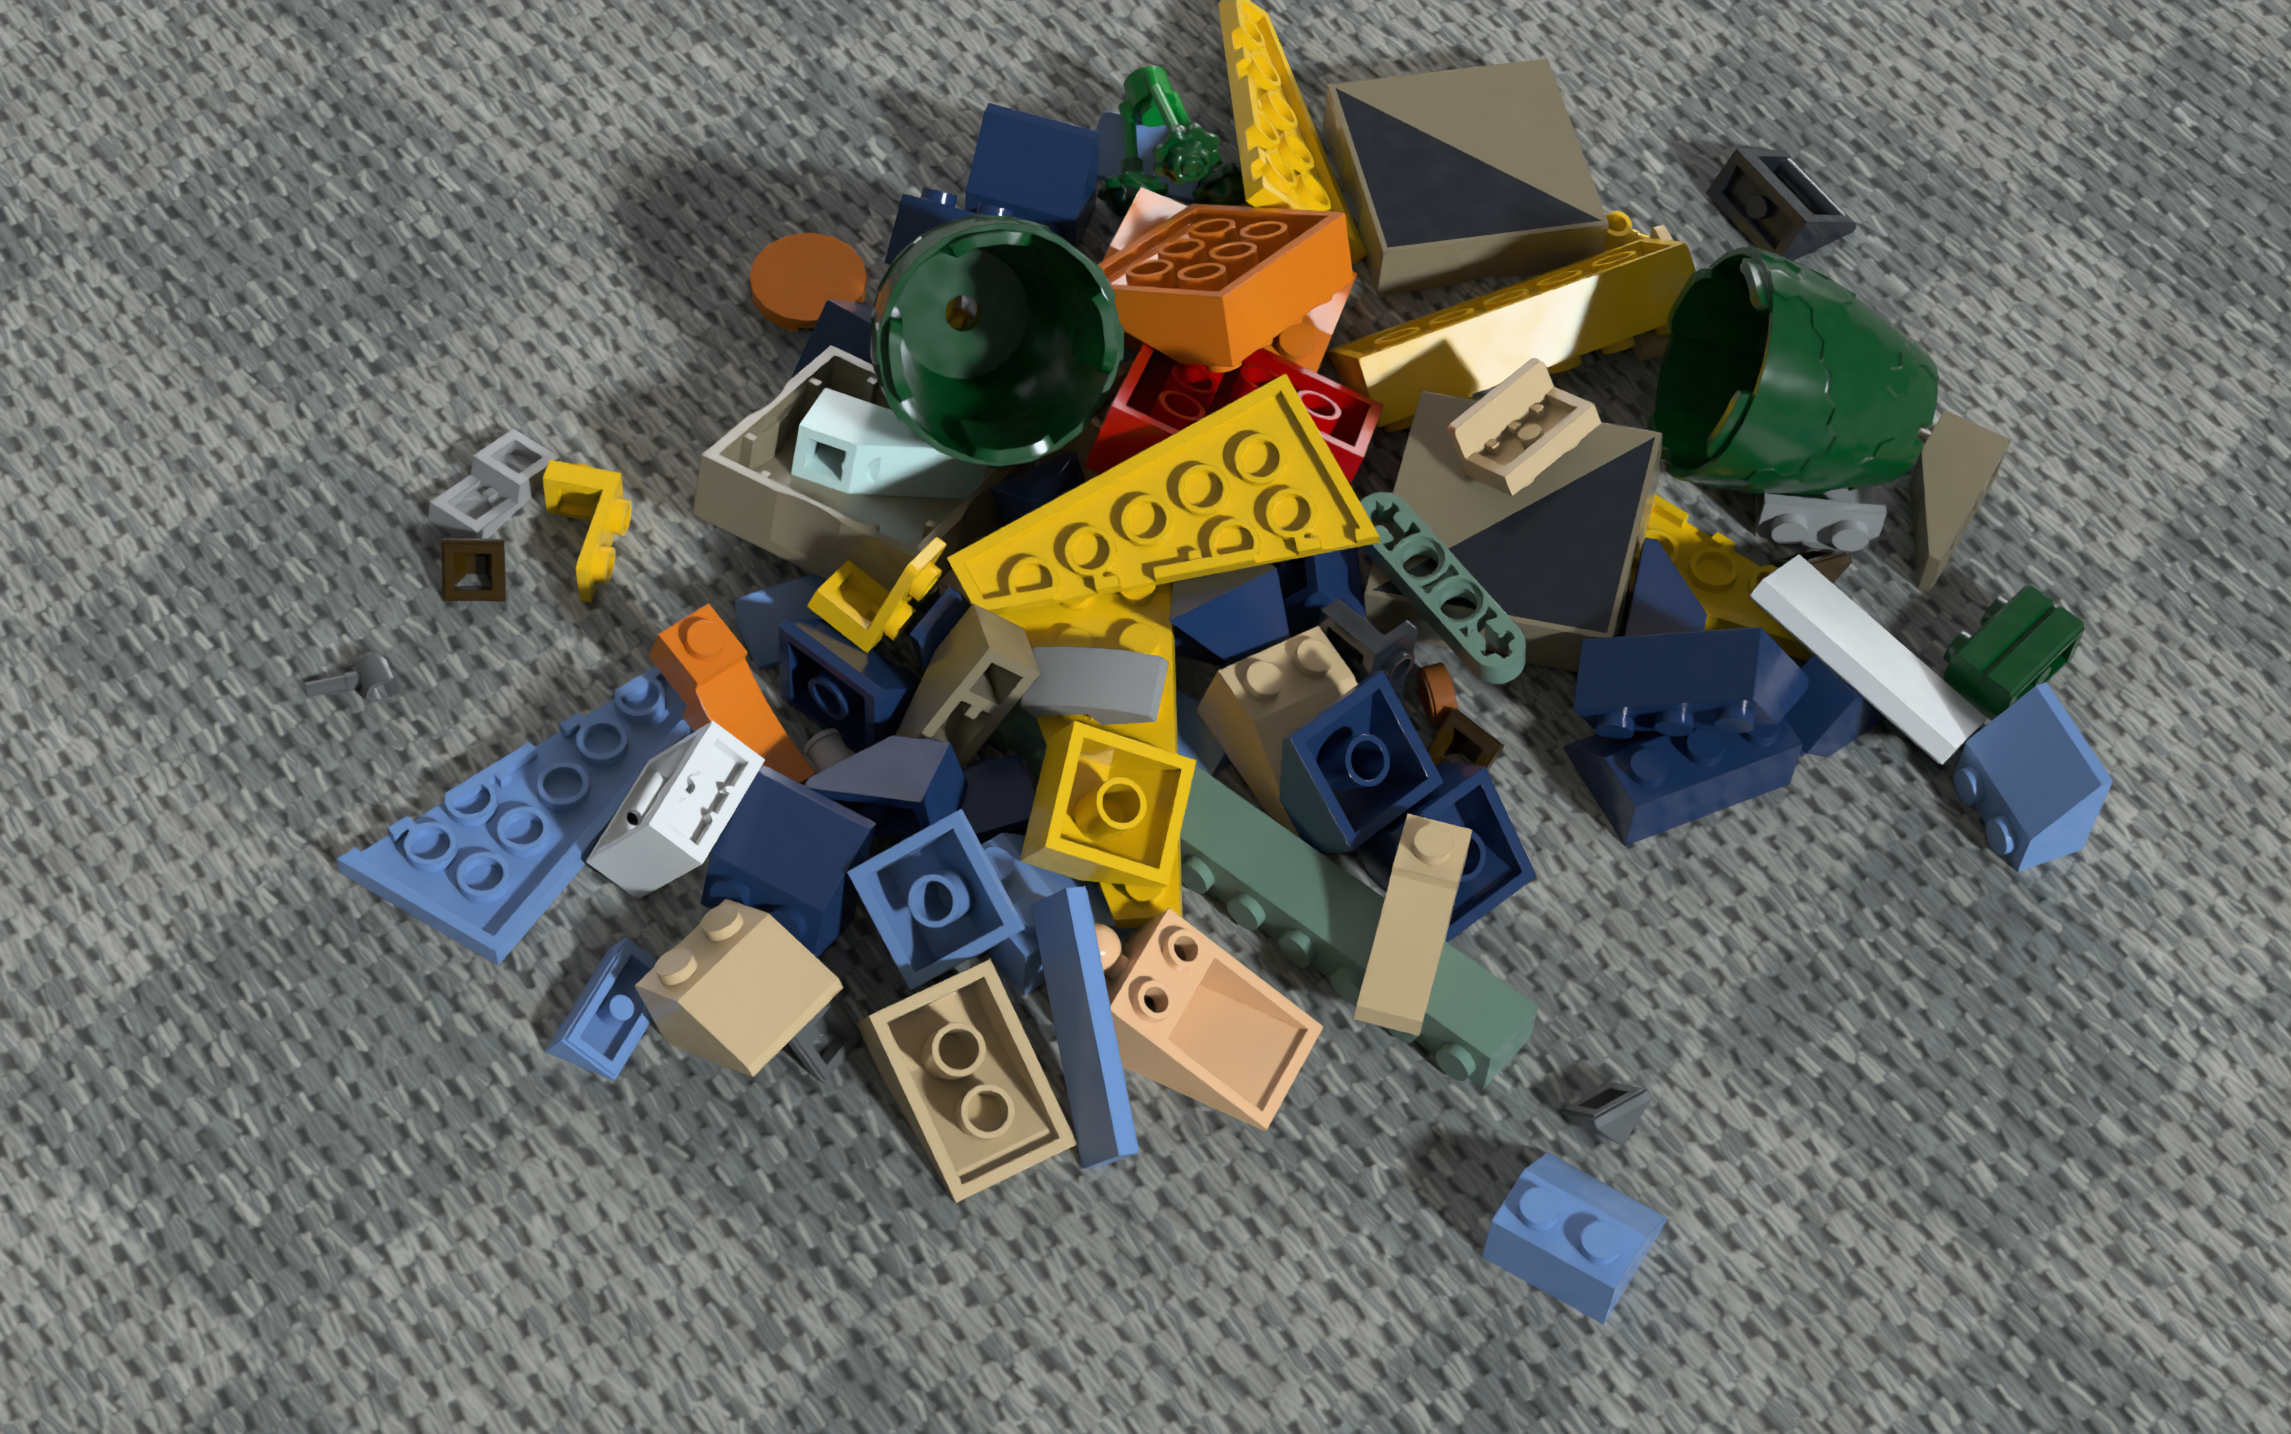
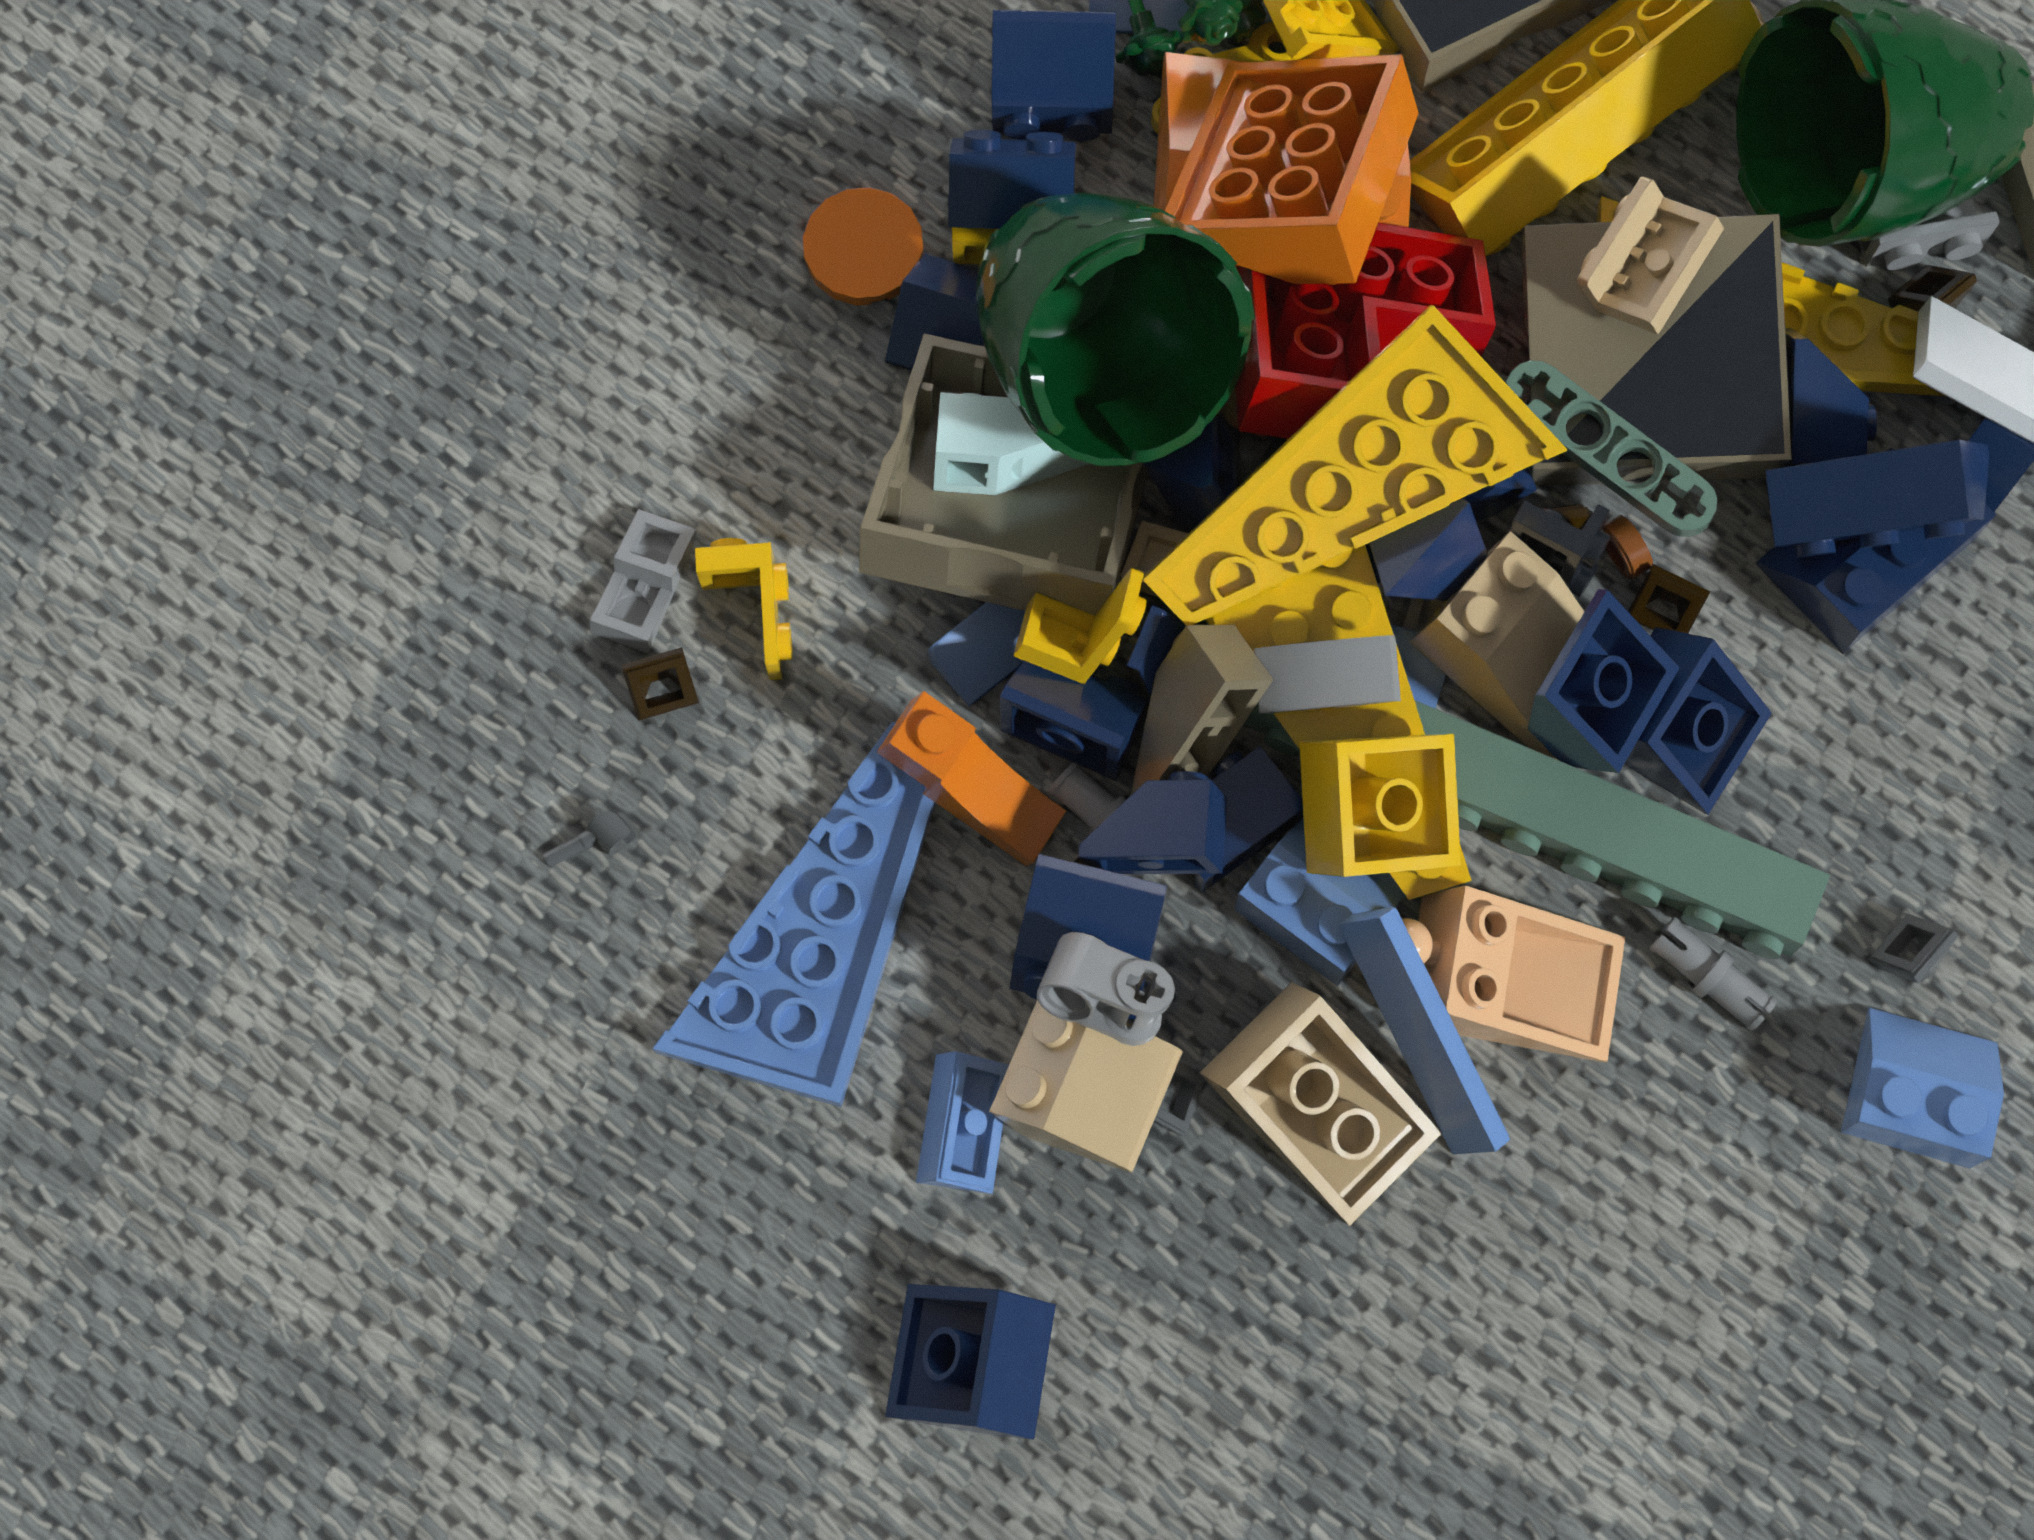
camera: 10 degrees left, 20 degrees up
white window [586,721,765,898] -> none
medium blue slope [847,809,1026,990] -> none
tan slope [1354,813,1472,1036] -> none
none -> dark blue slope [885,1284,1056,1440]
none -> light grey piece [1037,932,1175,1046]
none -> light grey pin [1648,917,1778,1032]

